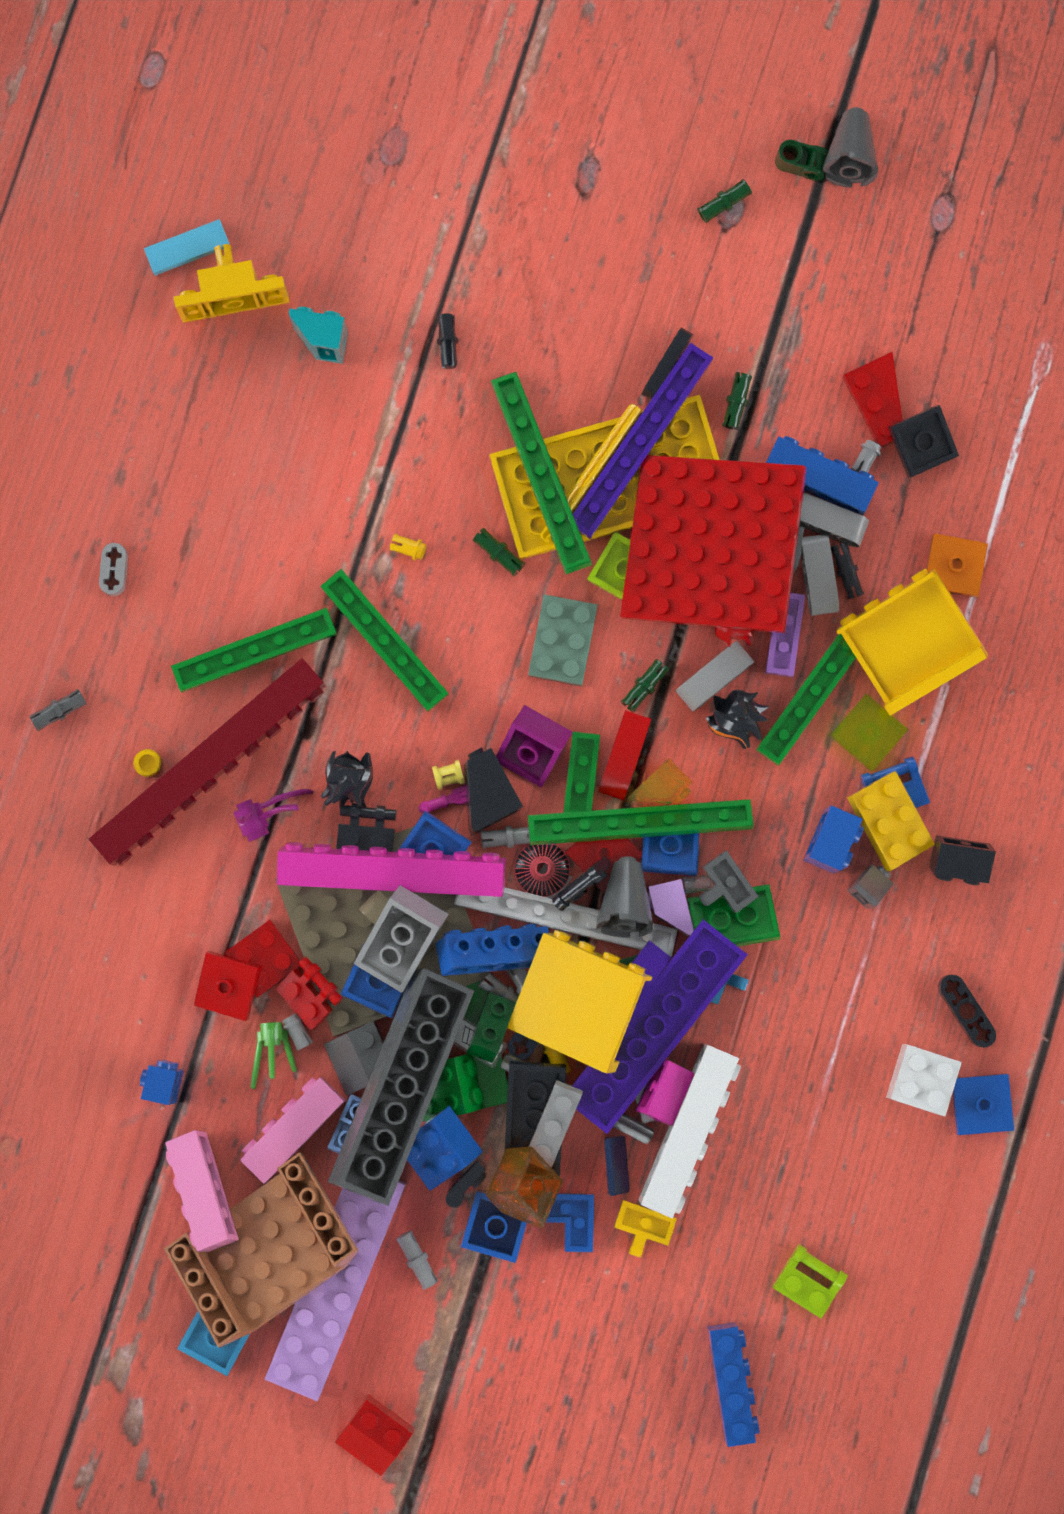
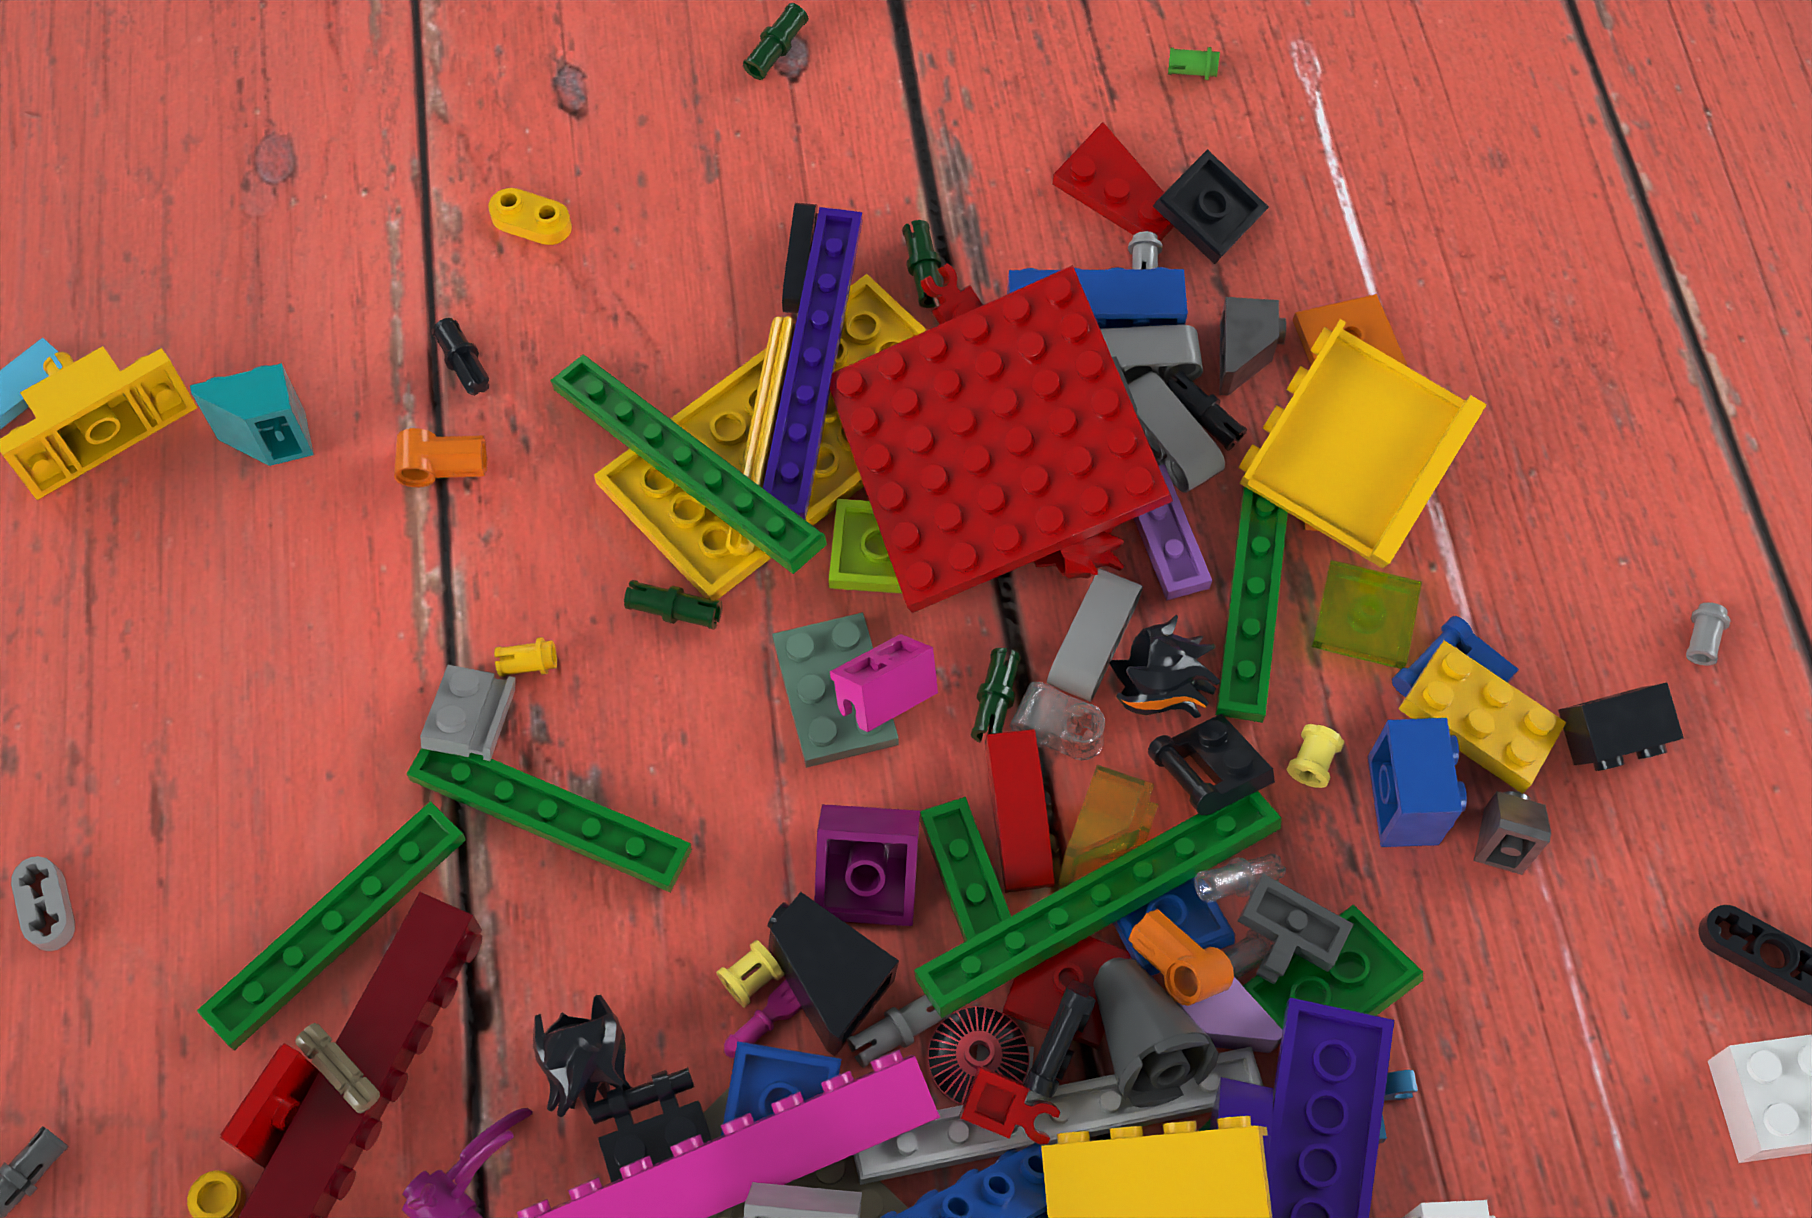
camera: 25 degrees left, 20 degrees down
none -> red plate [220,1043,319,1168]
none -> dark tan axle [295,1023,380,1113]
none -> orange piece [394,428,488,488]
none -> light grey plate [420,665,515,761]
none -> yellow plate [488,188,572,245]
none -> dark pink hinge [830,634,938,732]
none -> red plate [920,263,983,324]
none -> red plate [959,1066,1061,1144]
none -> clear piece [1009,682,1105,761]
none -> orange piece [1128,909,1234,1006]
none -> black plate [1148,714,1275,816]
none -> bright green pin [1168,47,1220,80]
none -> clear axle [1194,854,1286,903]
none -> flat silver slope [1219,297,1286,395]
none -> light yellow bush [1286,724,1345,788]
none -> light grey pin [1686,602,1731,666]

